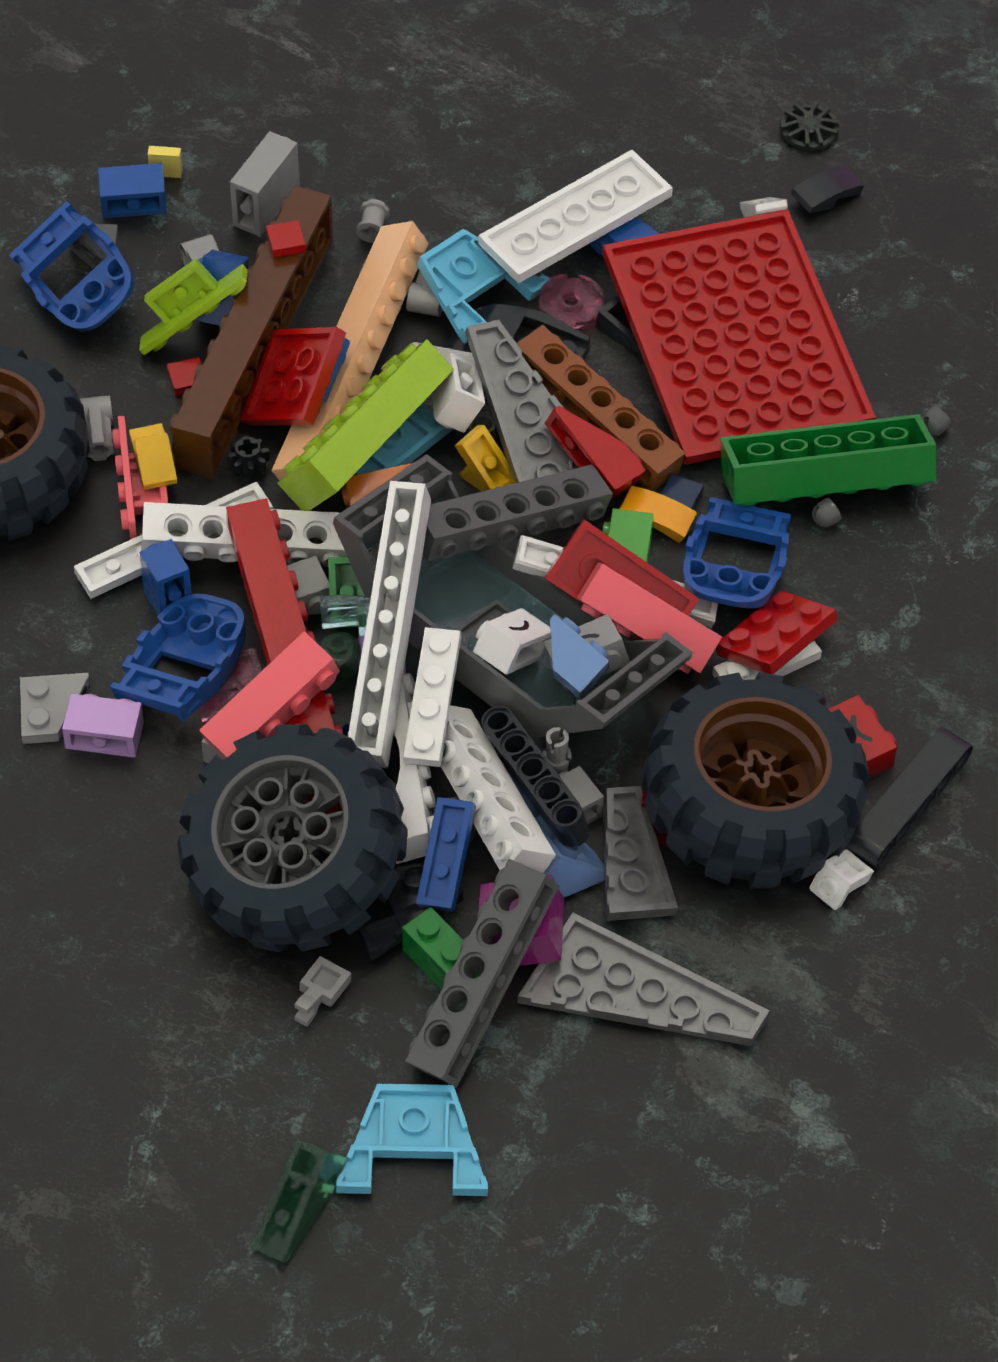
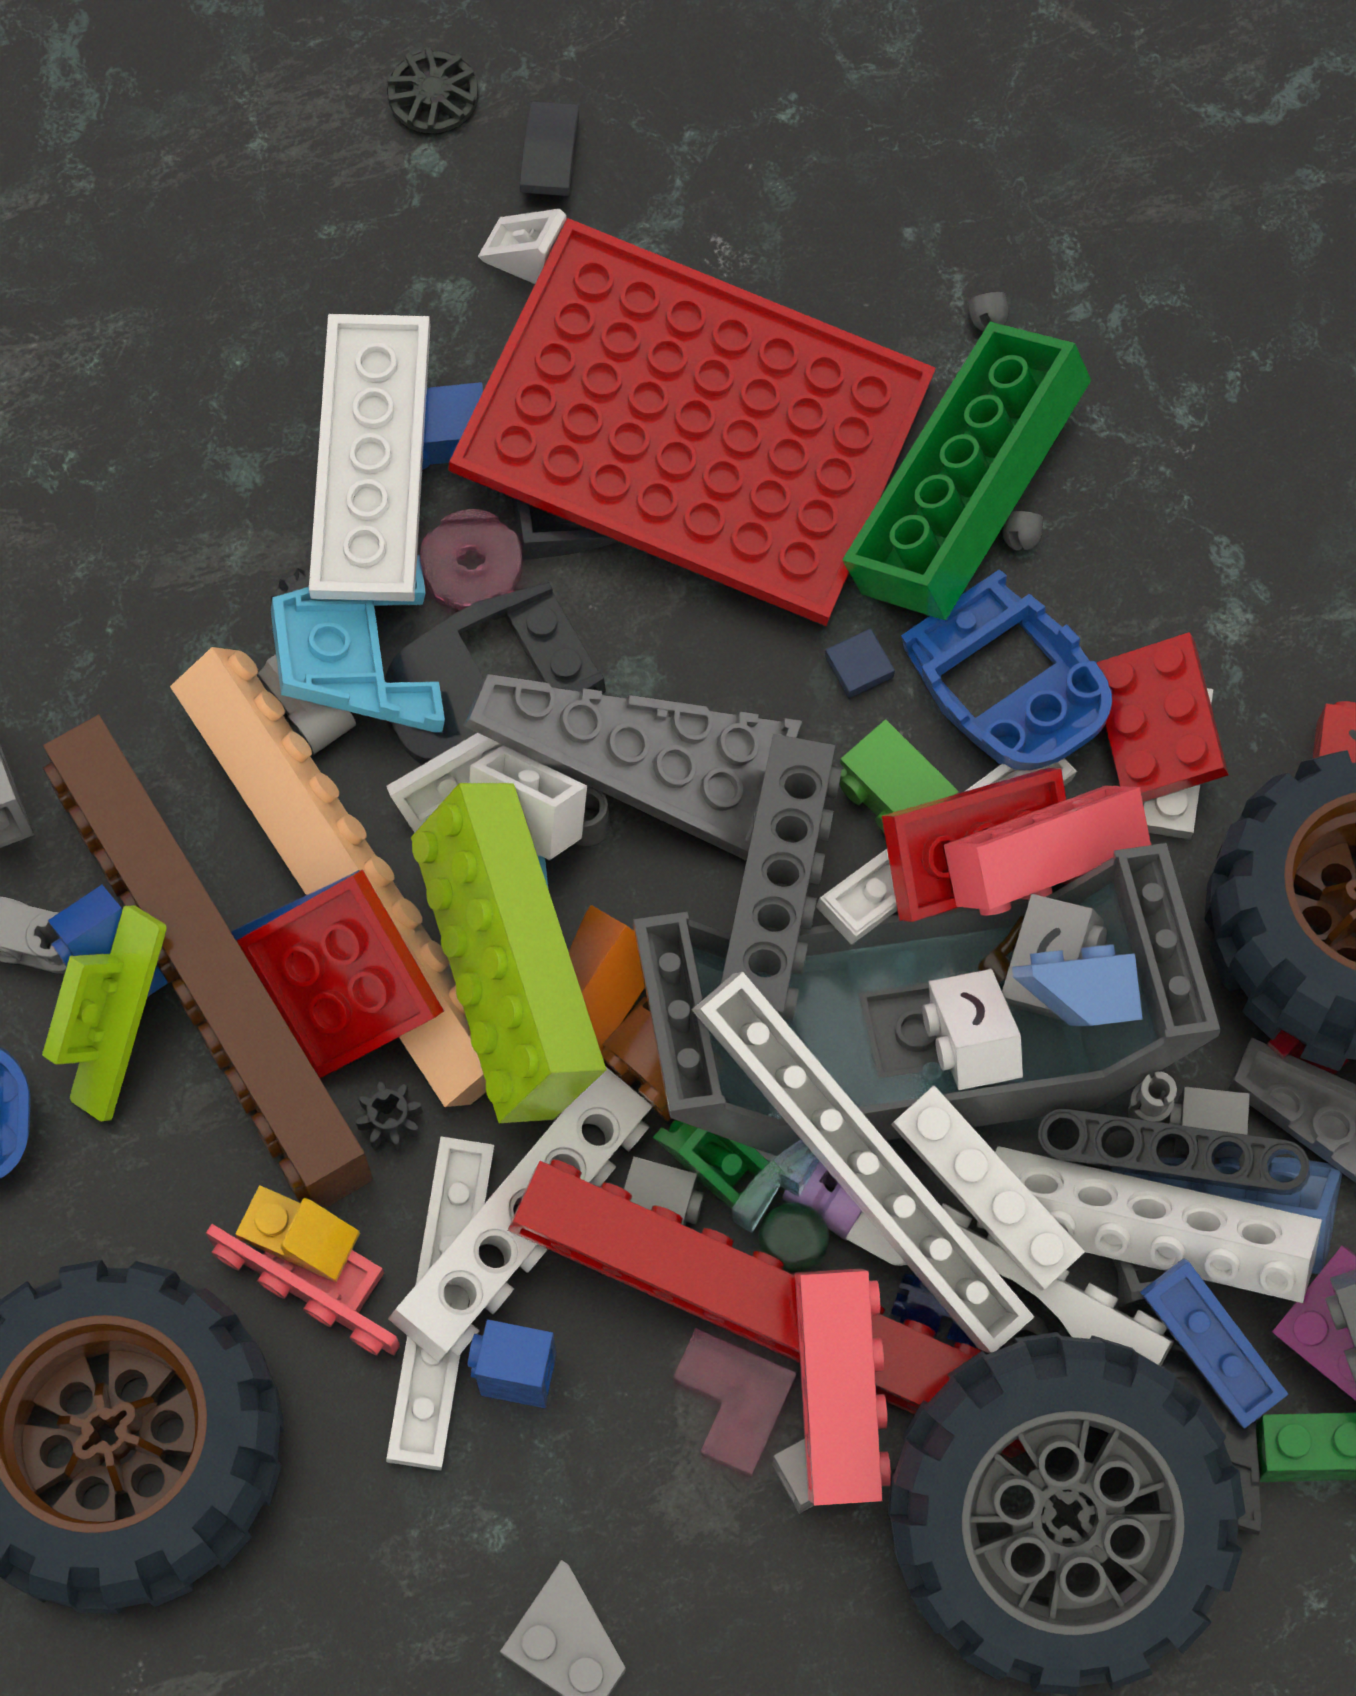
camera: 50 degrees left, 15 degrees up
lavender brick [62,694,144,758] -> none
light grey piece [79,395,114,461] -> none
blue slope [110,594,246,721] -> none
red tile [167,357,201,396] -> none
red tile [266,220,306,258] -> none
light grey plate [295,956,351,1027] -> none
light grey bush [356,199,389,243] -> none
yellow slope [455,425,515,491] -> none
dark orange brick [516,325,686,491] -> none
red slope [544,406,646,500] -> none
light orange slope [619,486,697,543] -> none

